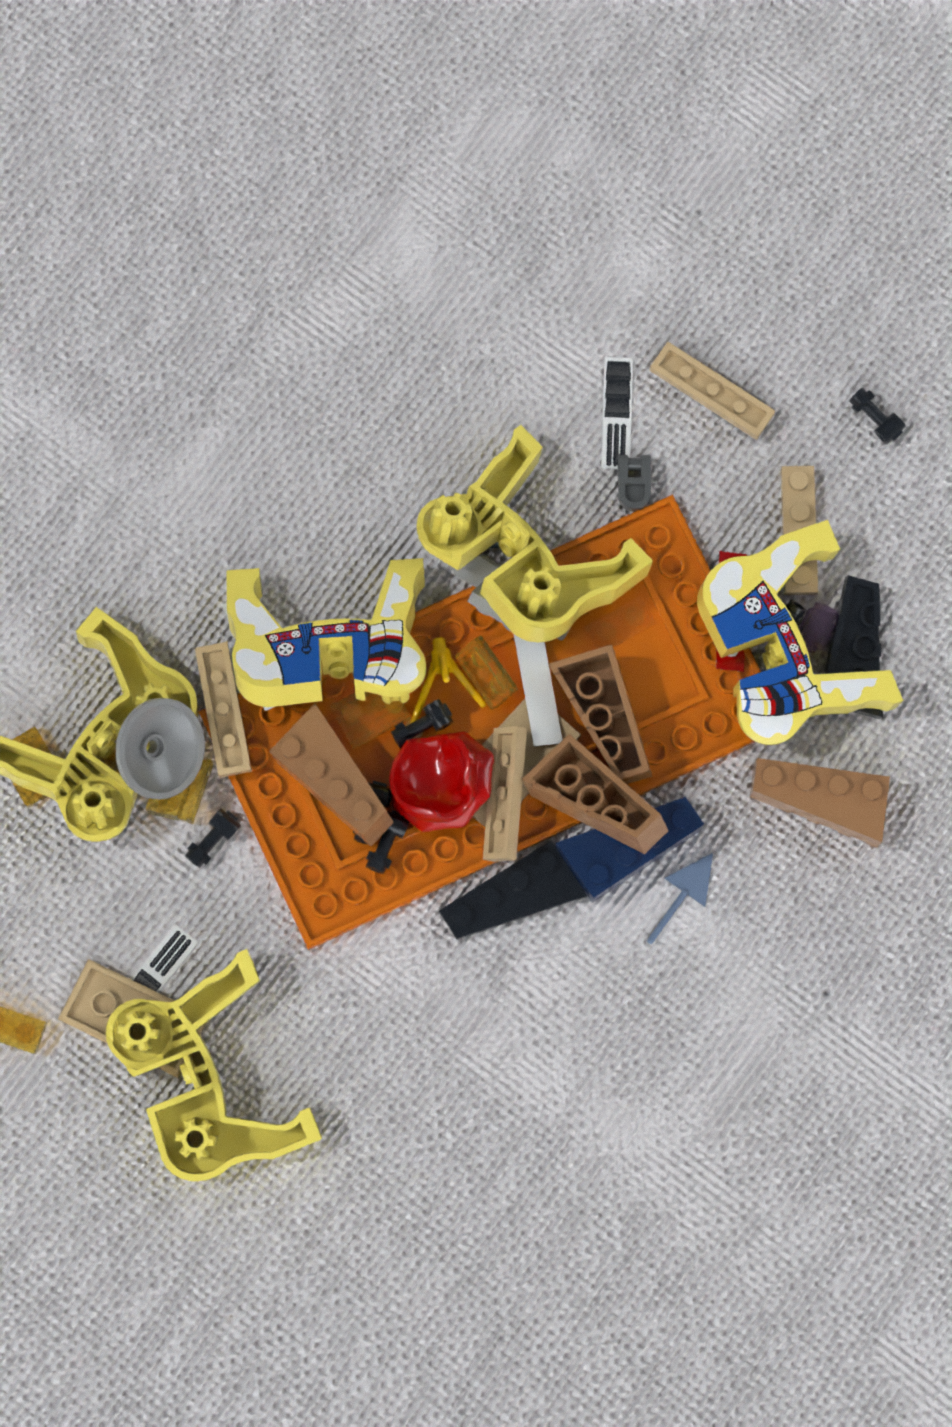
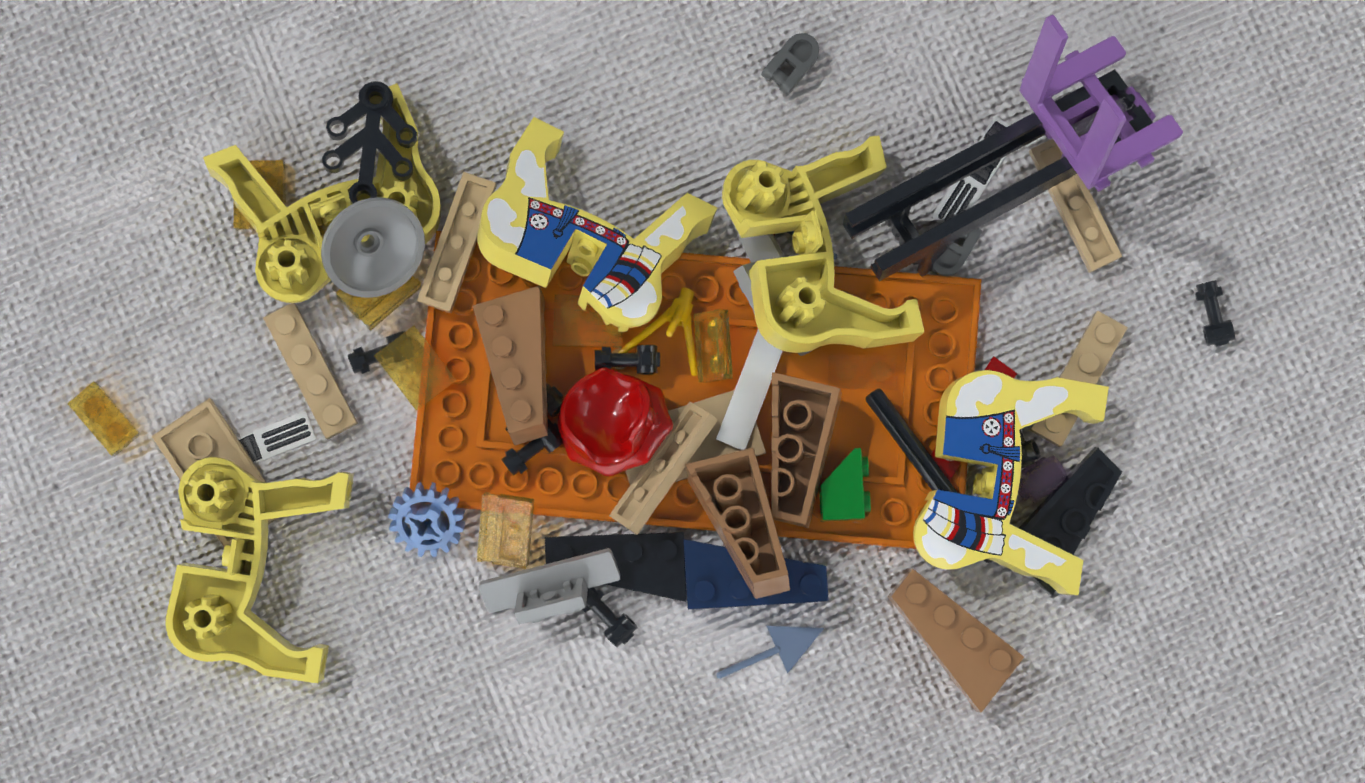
camera: 30 degrees right, 5 degrees up
none -> tan plate [263,303,358,440]
none -> black plant [322,81,417,205]
none -> clear yellow plate [374,325,456,411]
none -> medium blue gear [388,482,465,557]
none -> clear yellow plate [477,492,534,569]
none -> light grey bracket [478,548,620,625]
none -> black bar [582,587,638,647]
none -> dark grey plate [761,33,819,96]
none -> green slope [819,448,871,522]
none -> piece [843,14,1183,281]
none -> black axle [865,388,993,563]

